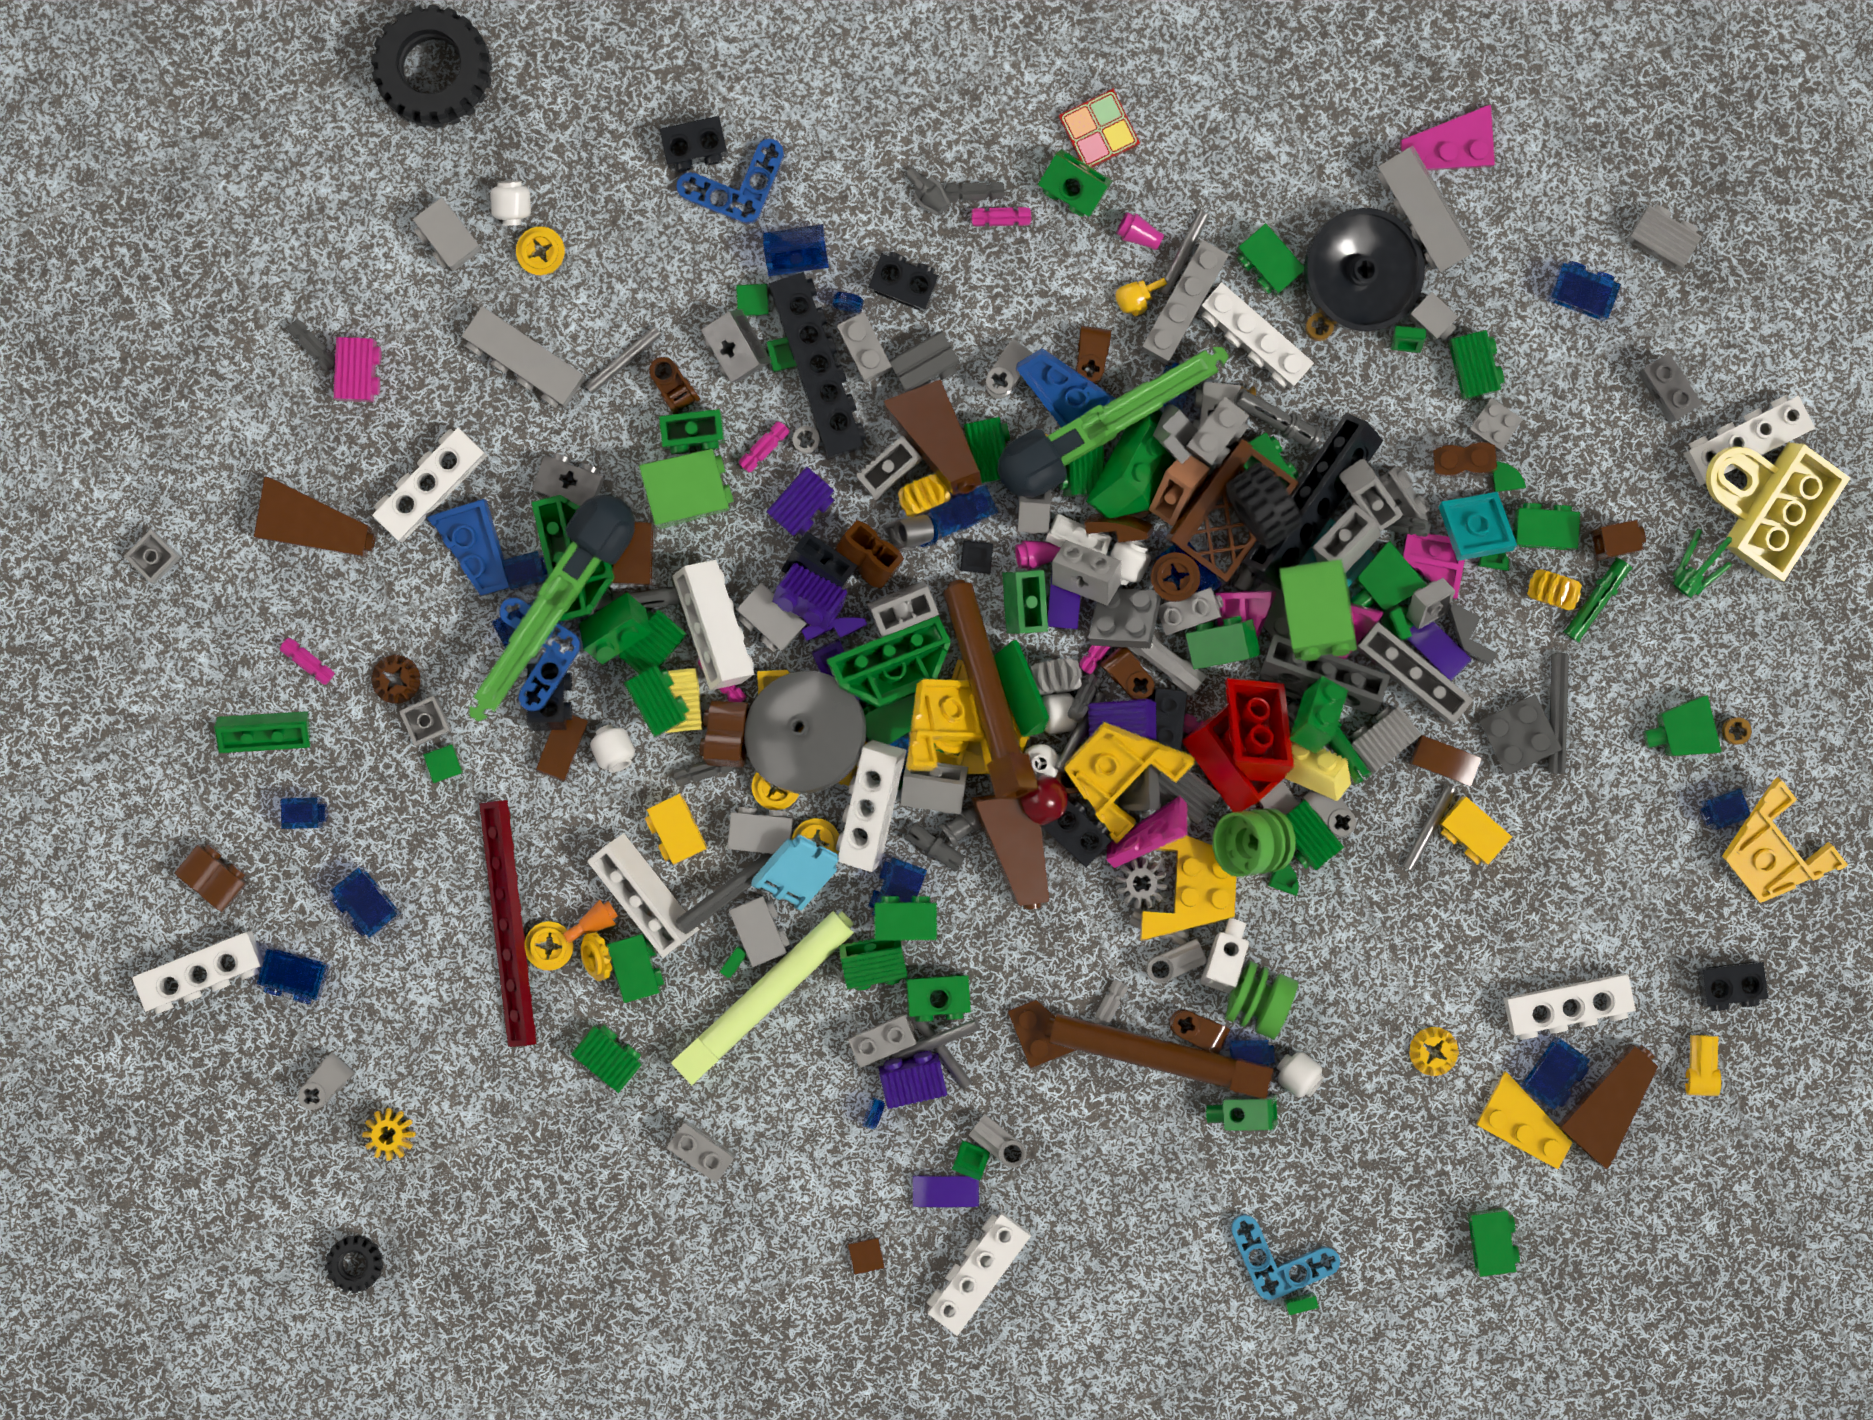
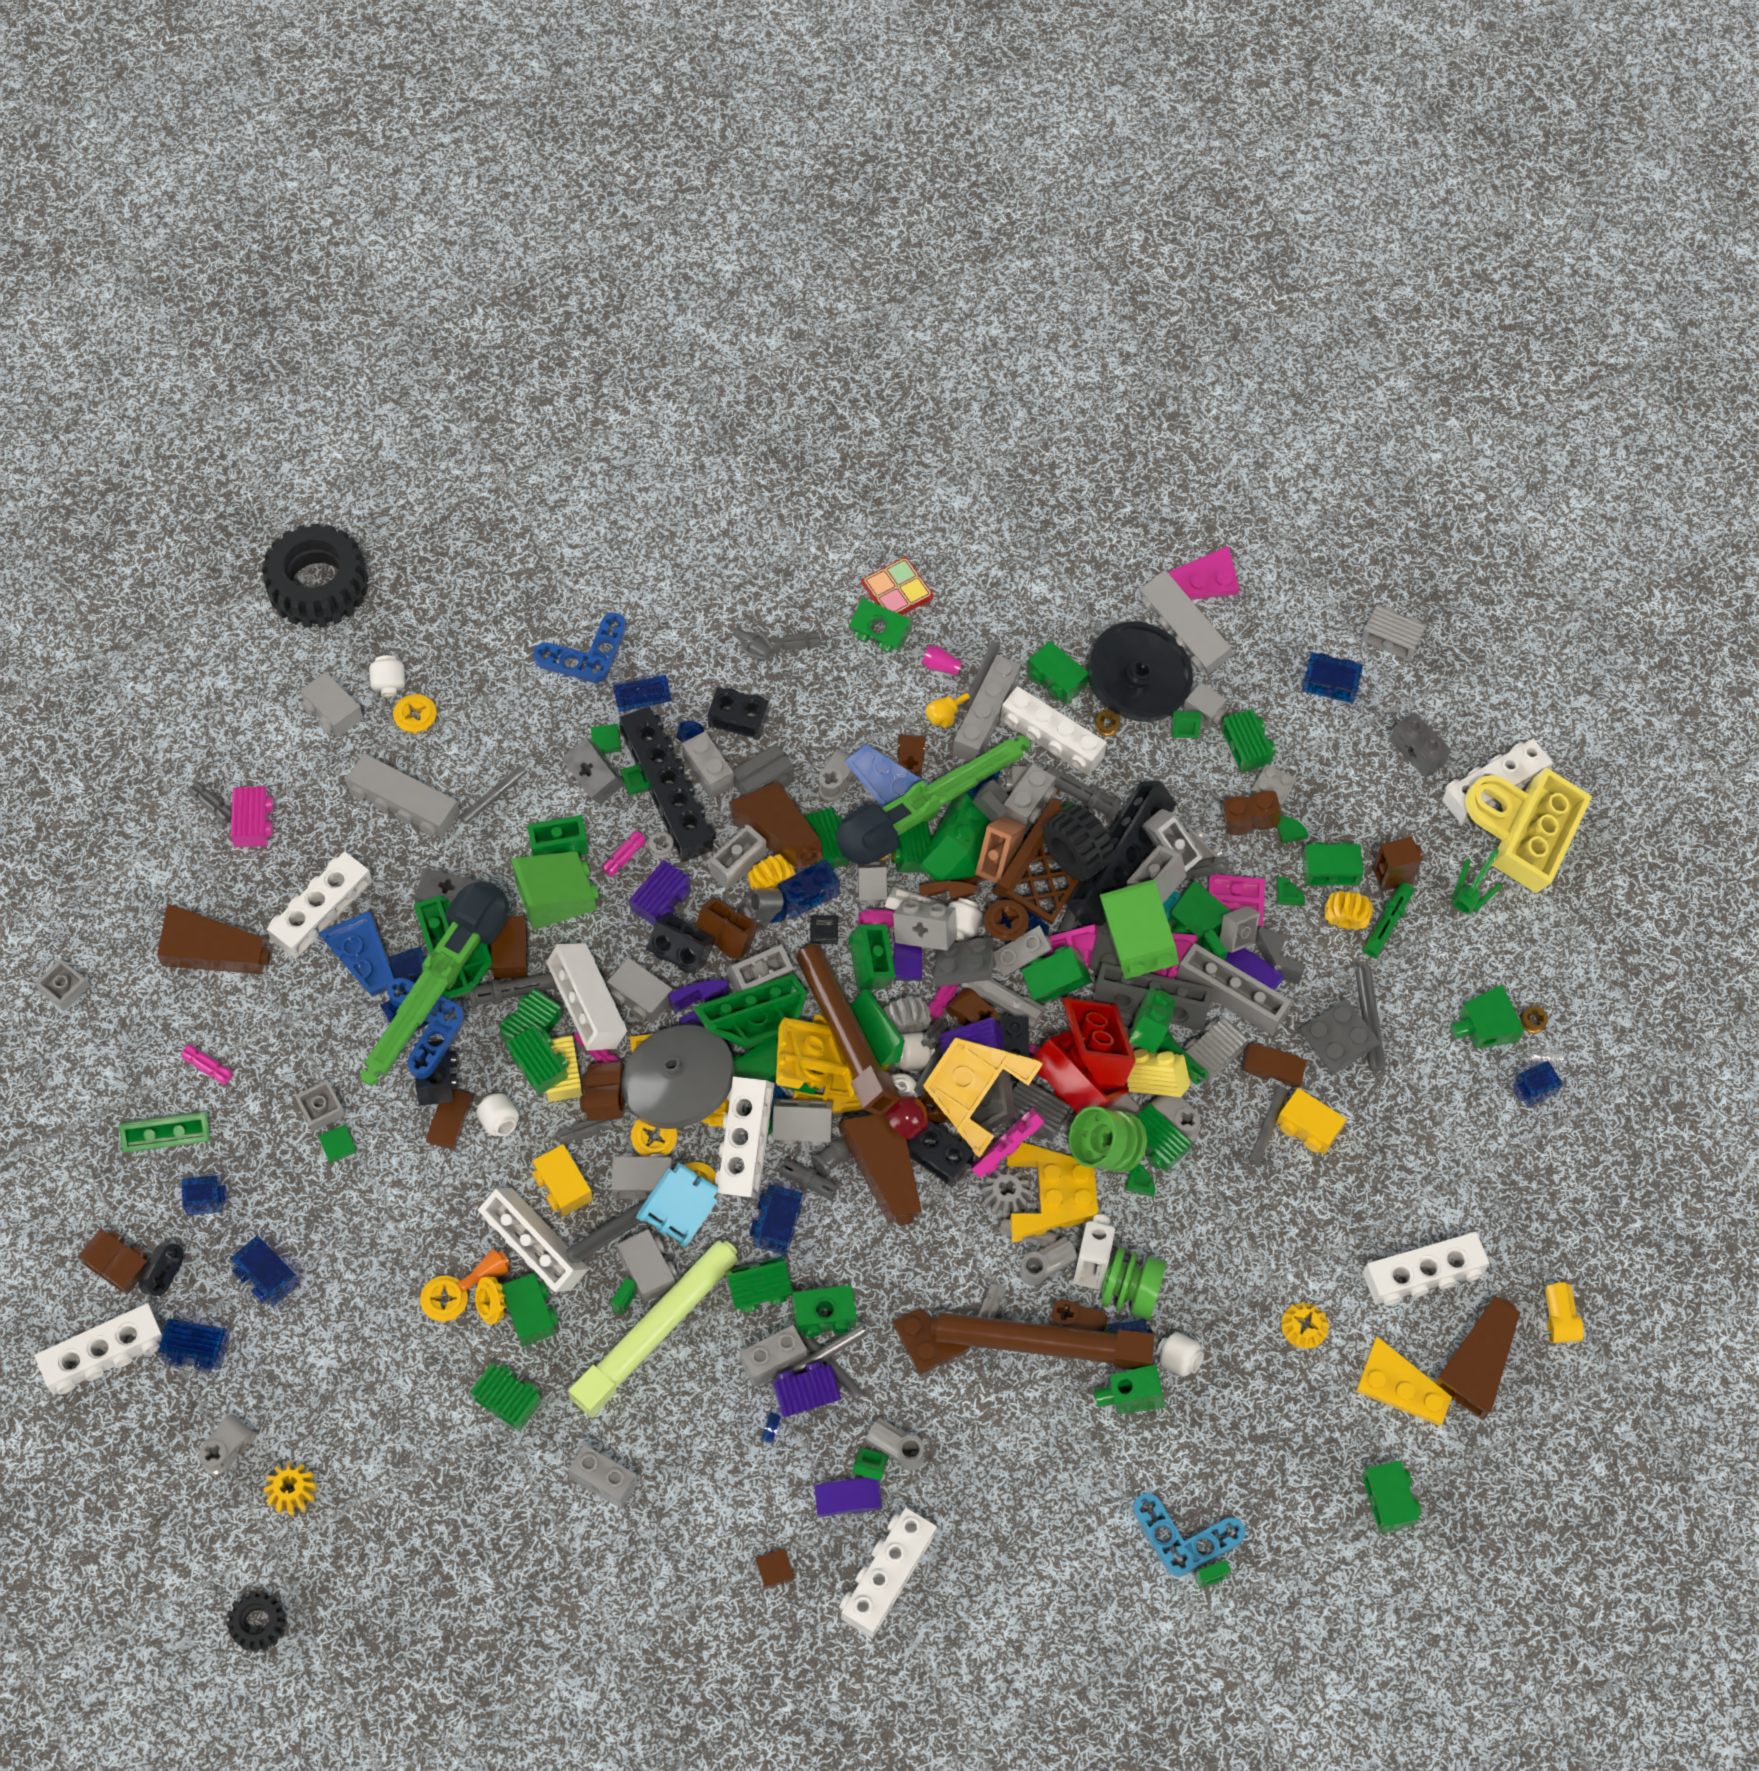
camera: 10 degrees left, 25 degrees down
reddish brown gear [371,655,421,704] -> none
dark red plate [479,800,537,1047] -> none
green brick [579,593,651,665] -> none
reddish brown piece [649,357,701,414] -> none
black brick [659,116,728,172] -> none
dark purple brick [772,563,847,631] -> none
green brick [875,896,937,941] -> none
dark pink axle [971,207,1031,227] -> none
teal plate [1438,492,1517,561] -> none
clear blue brick [1520,1036,1590,1110] -> none
black brick [1697,961,1769,1011] -> none
yellow wing [1722,777,1848,903] -> none
none -> black beam [139,1242,184,1296]
none -> clear pin [1527,1047,1564,1070]

